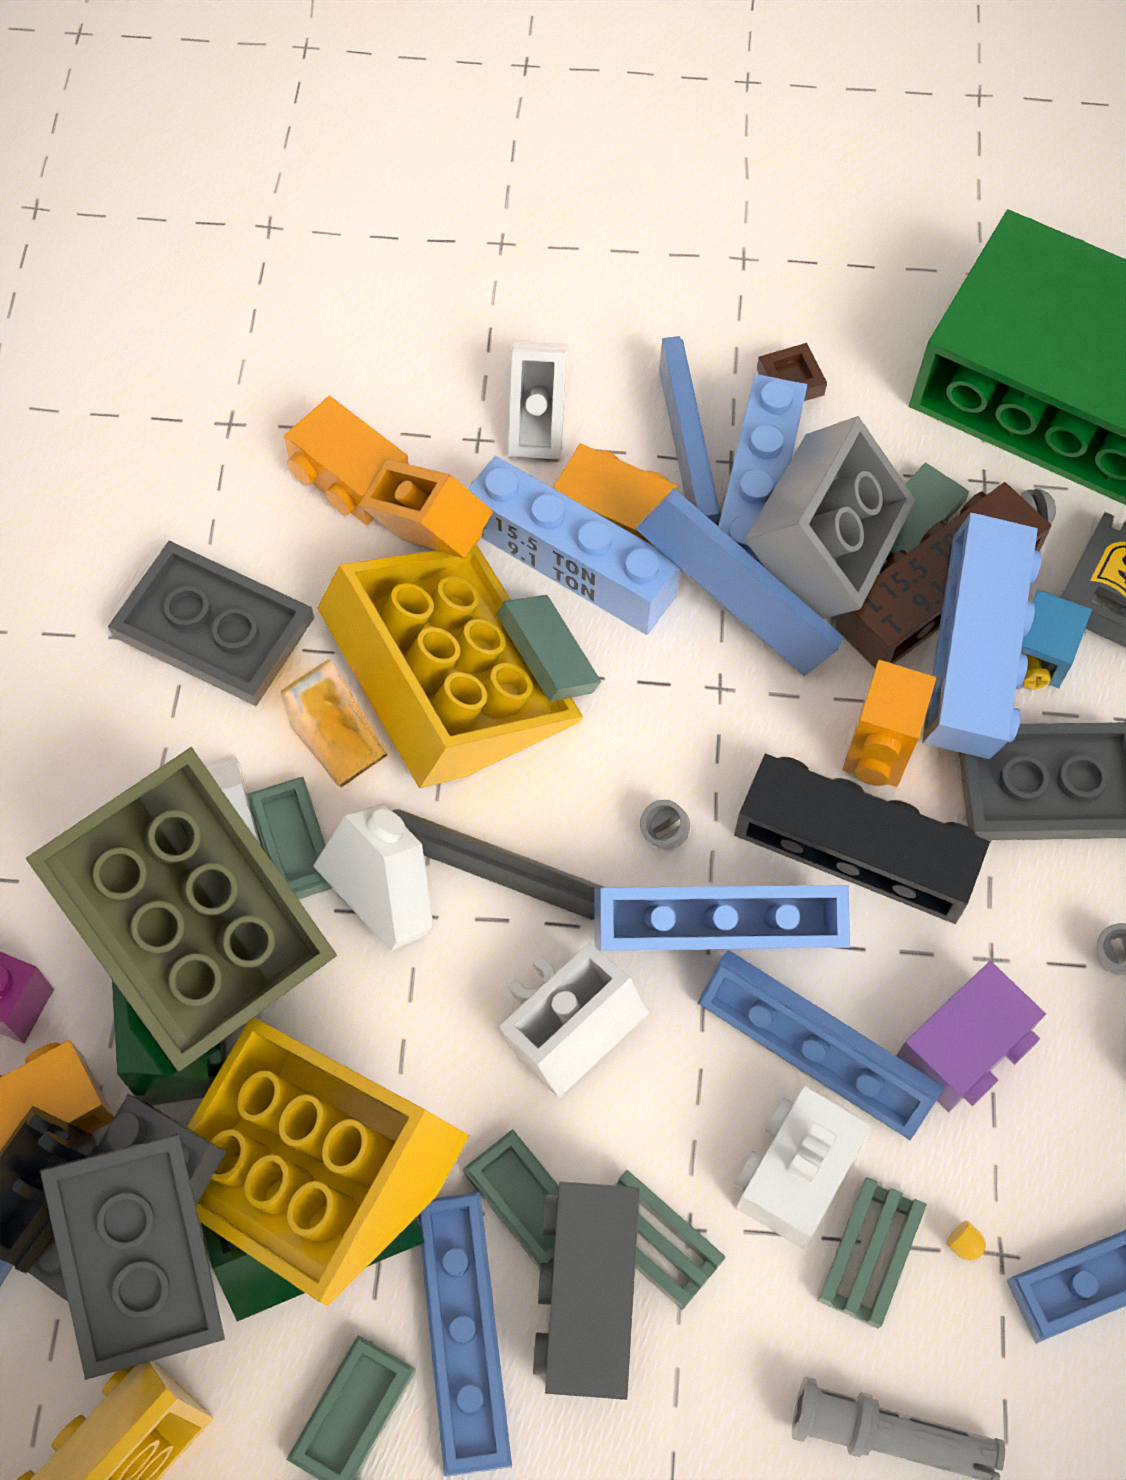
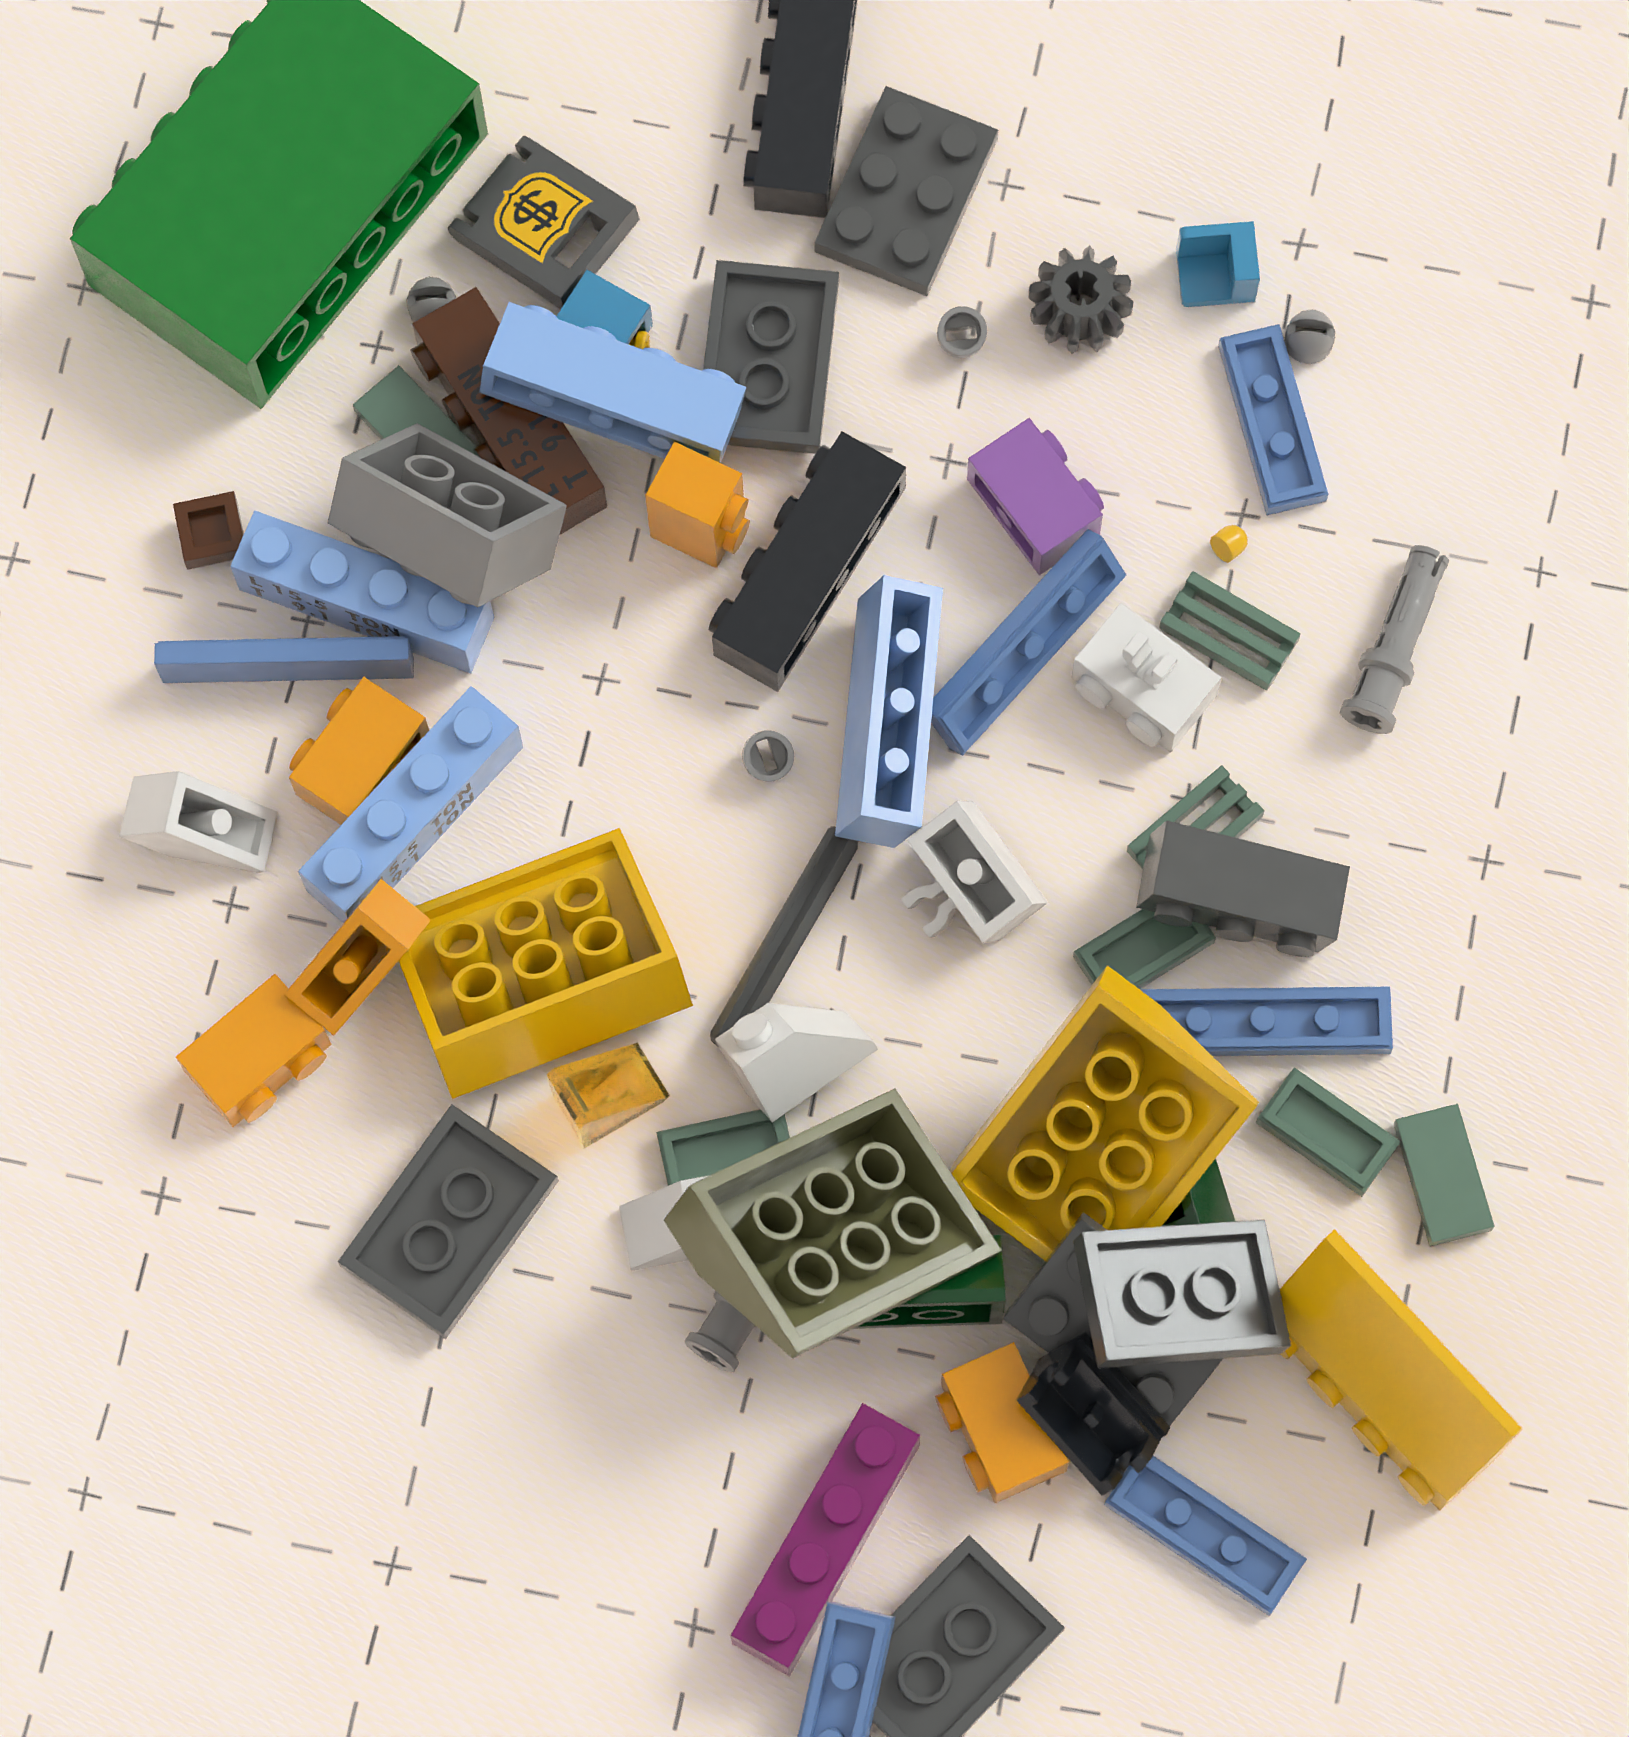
camera: 80 degrees left, 10 degrees up
sand green tile [496,595,601,702] -> none
medium blue tile [636,488,844,676] -> none

